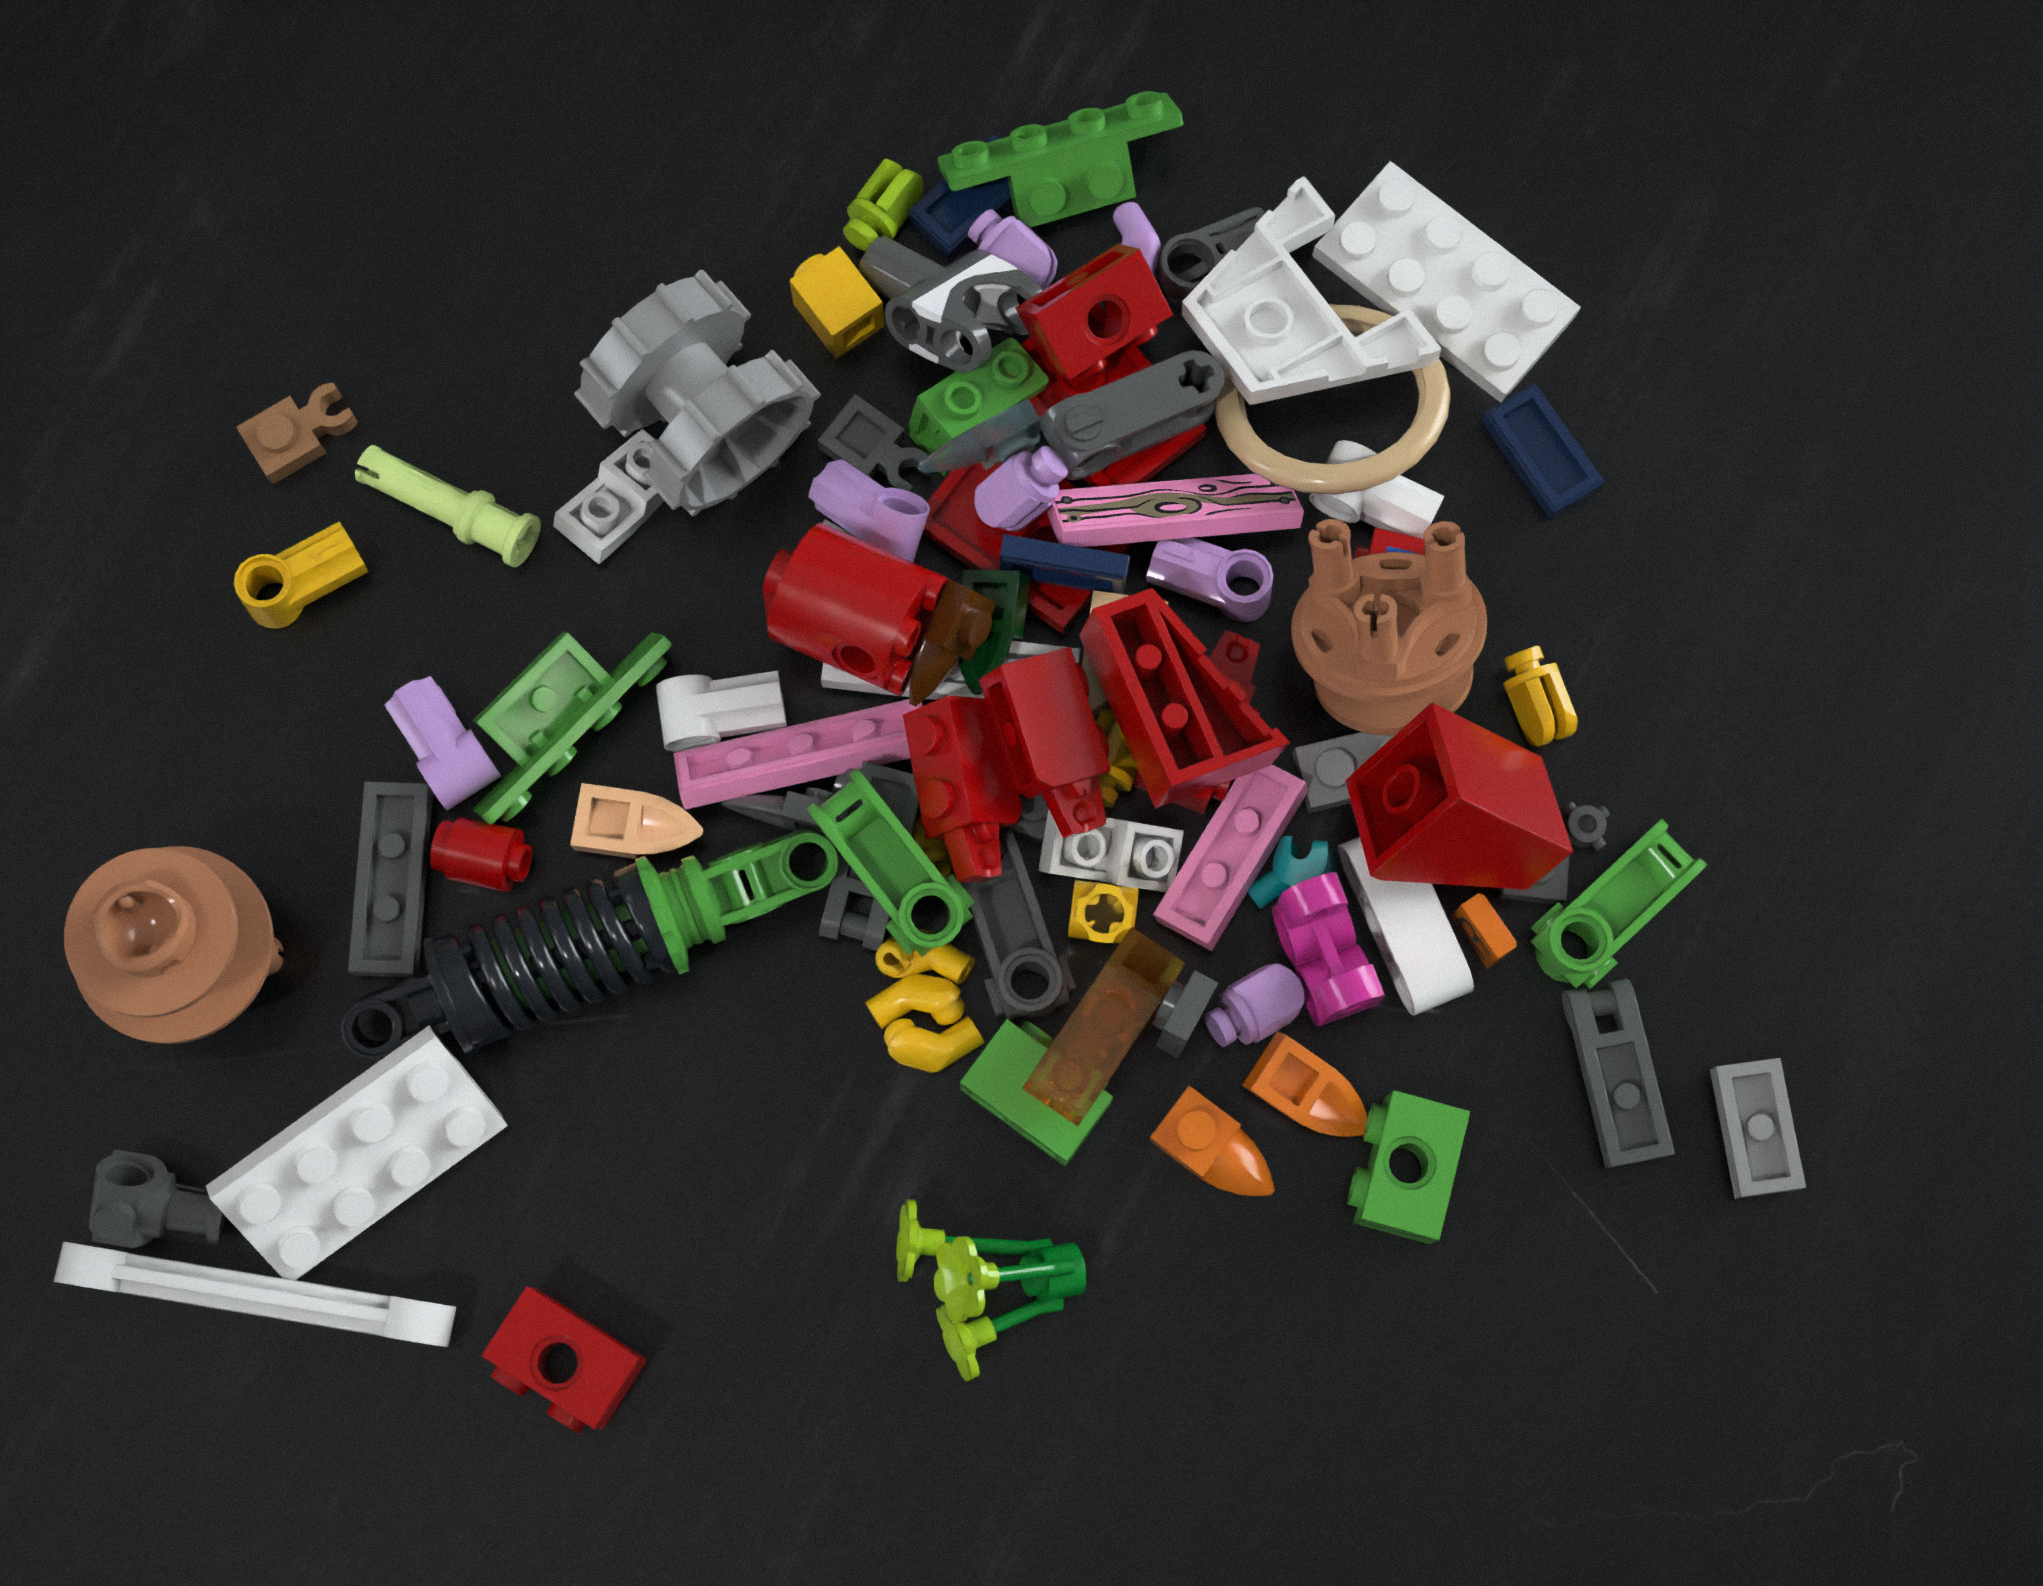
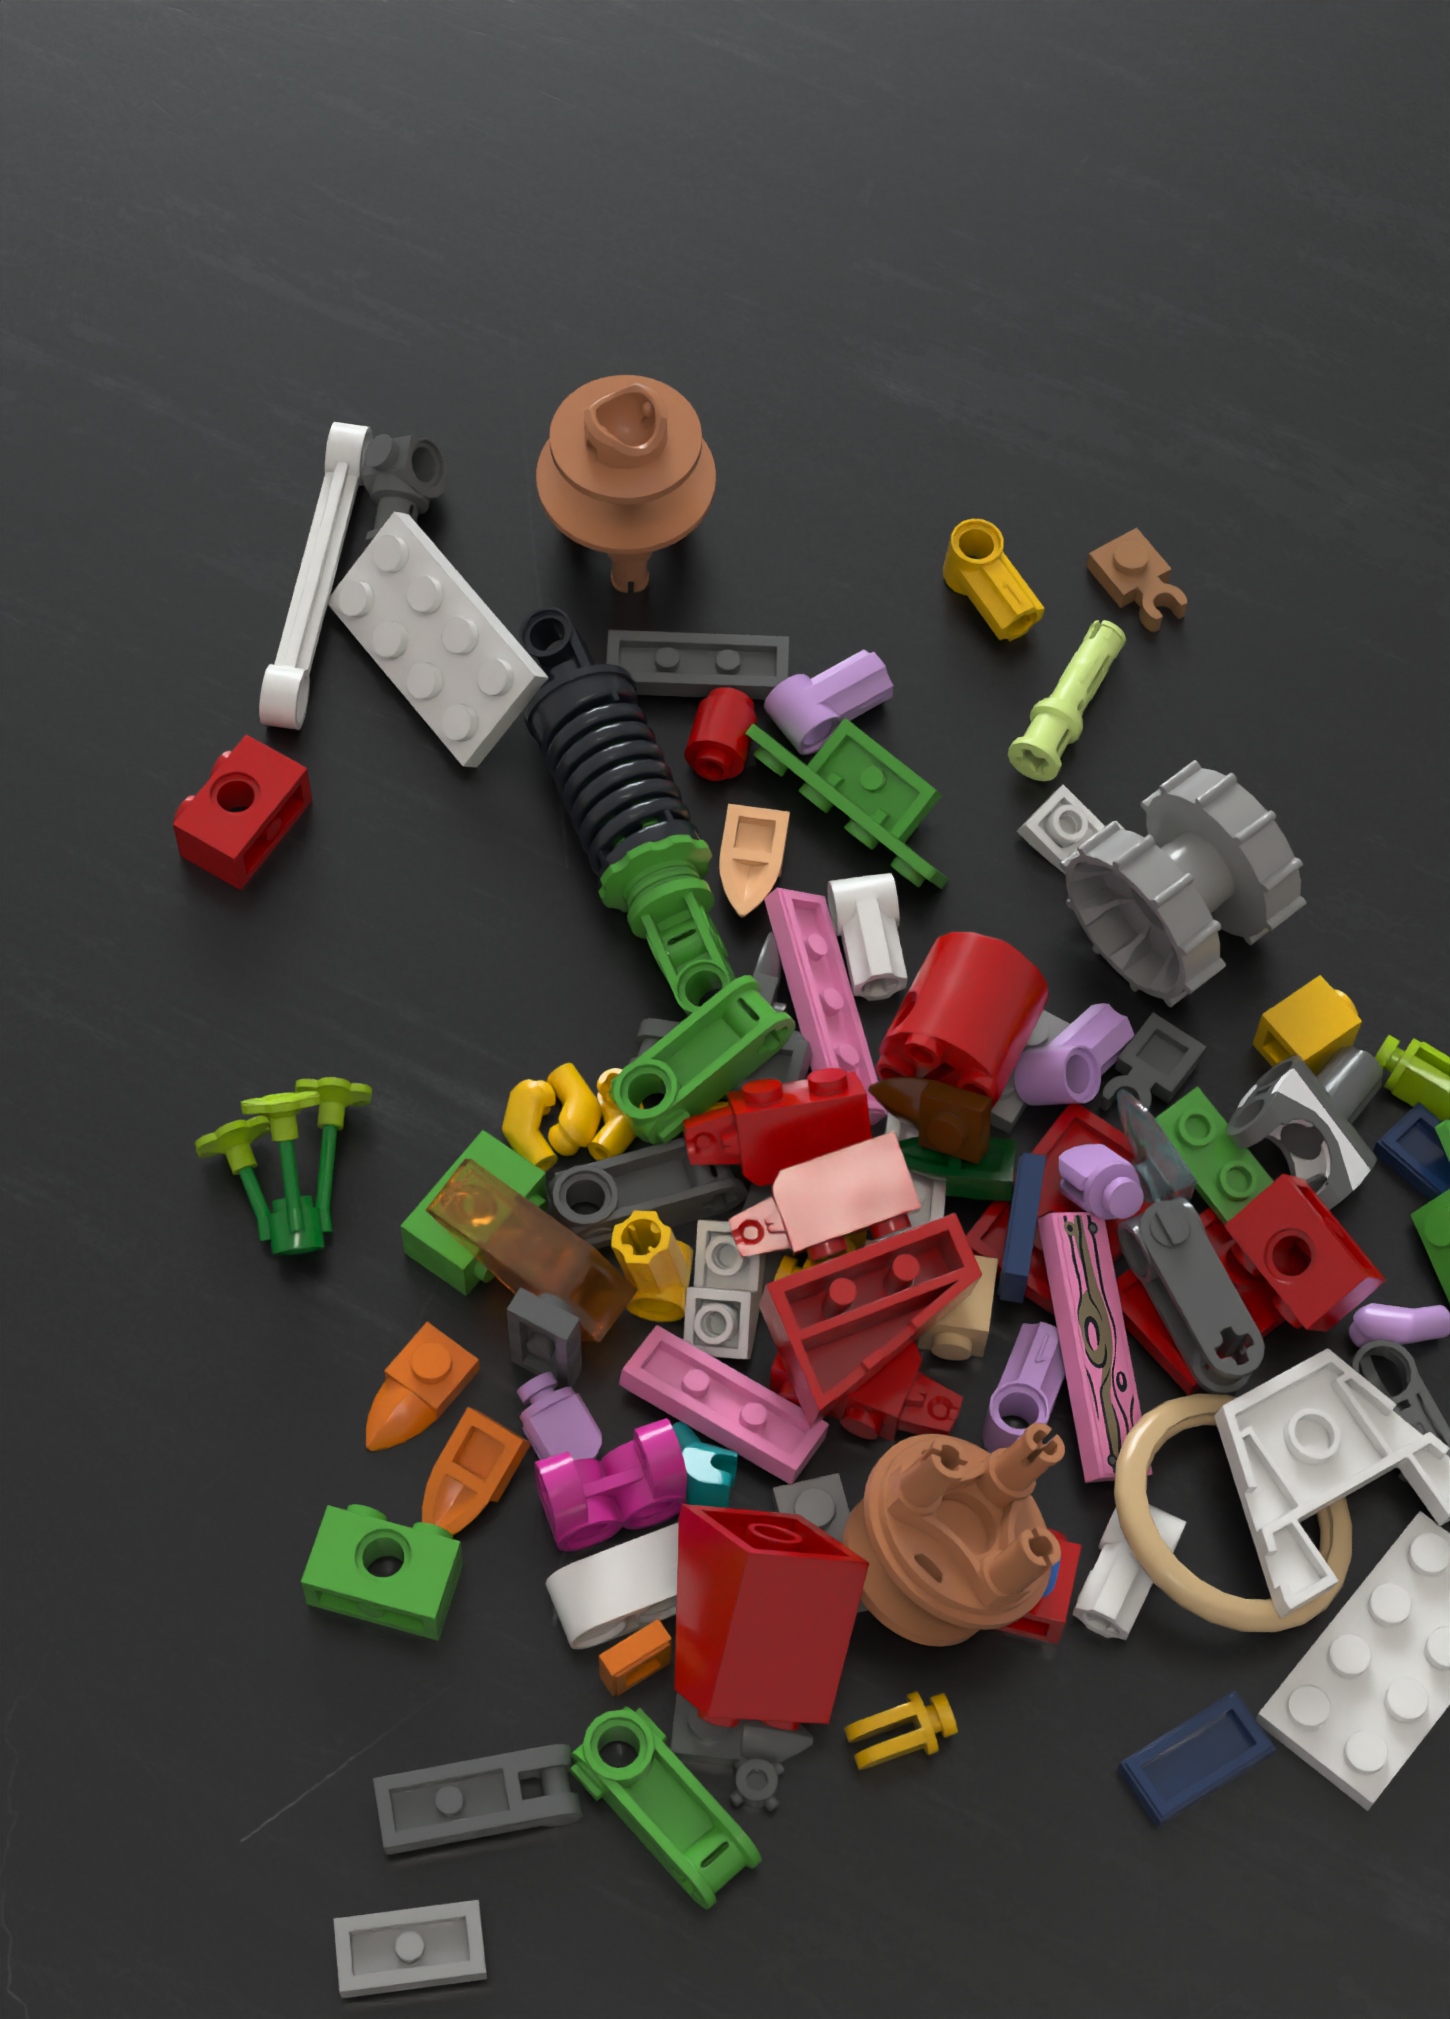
camera: 90 degrees right, 15 degrees down
lavender arm [968,209,1058,290] -> none

